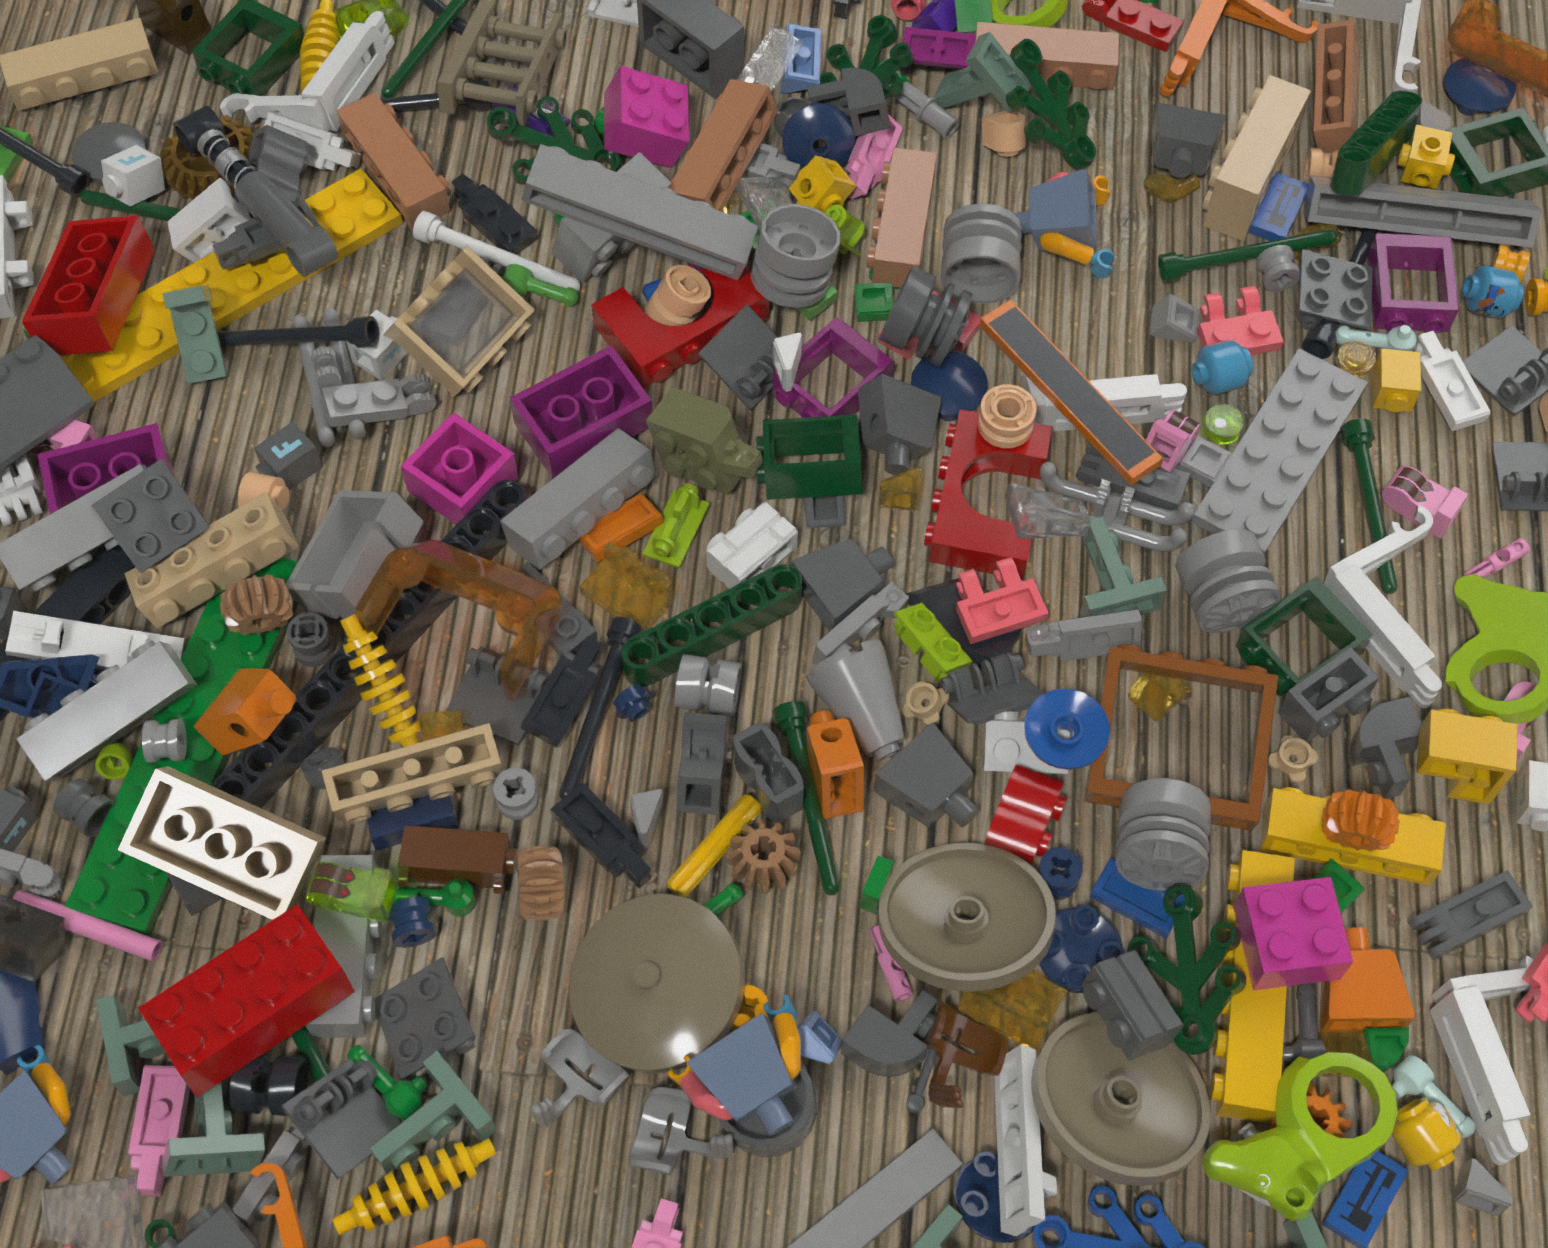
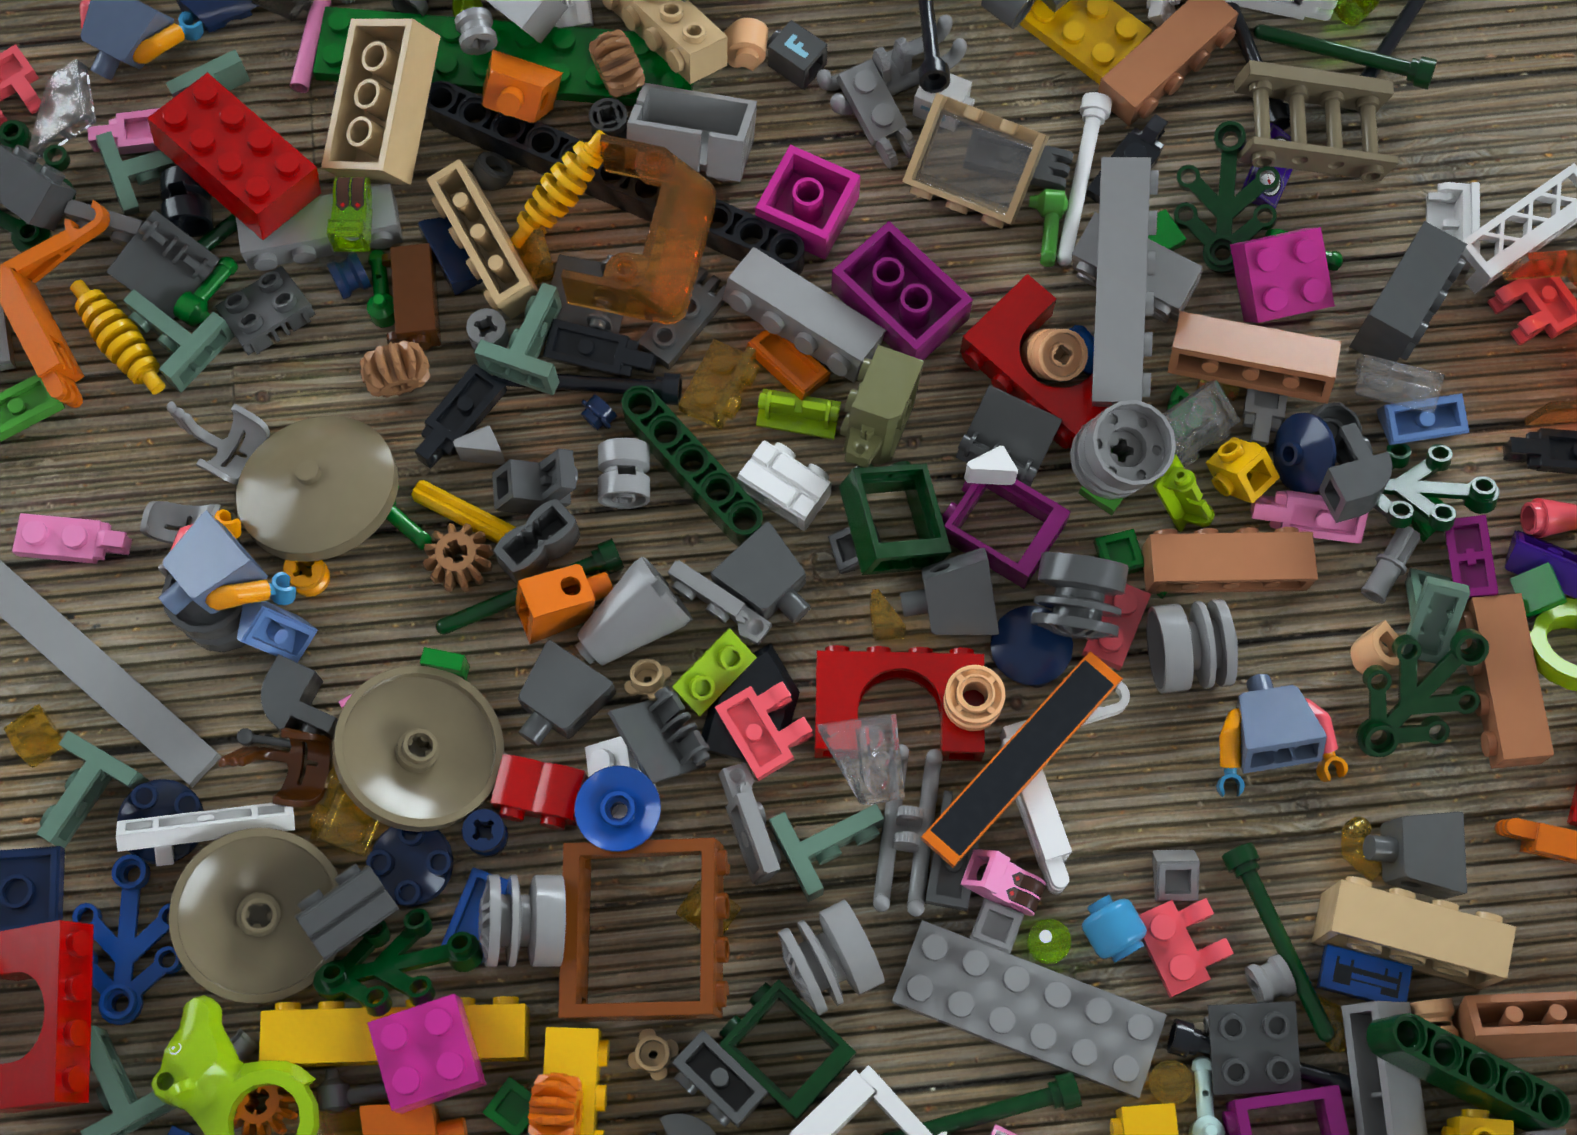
camera: 80 degrees right, 10 degrees up
none -> sand green bracket [474,282,562,395]

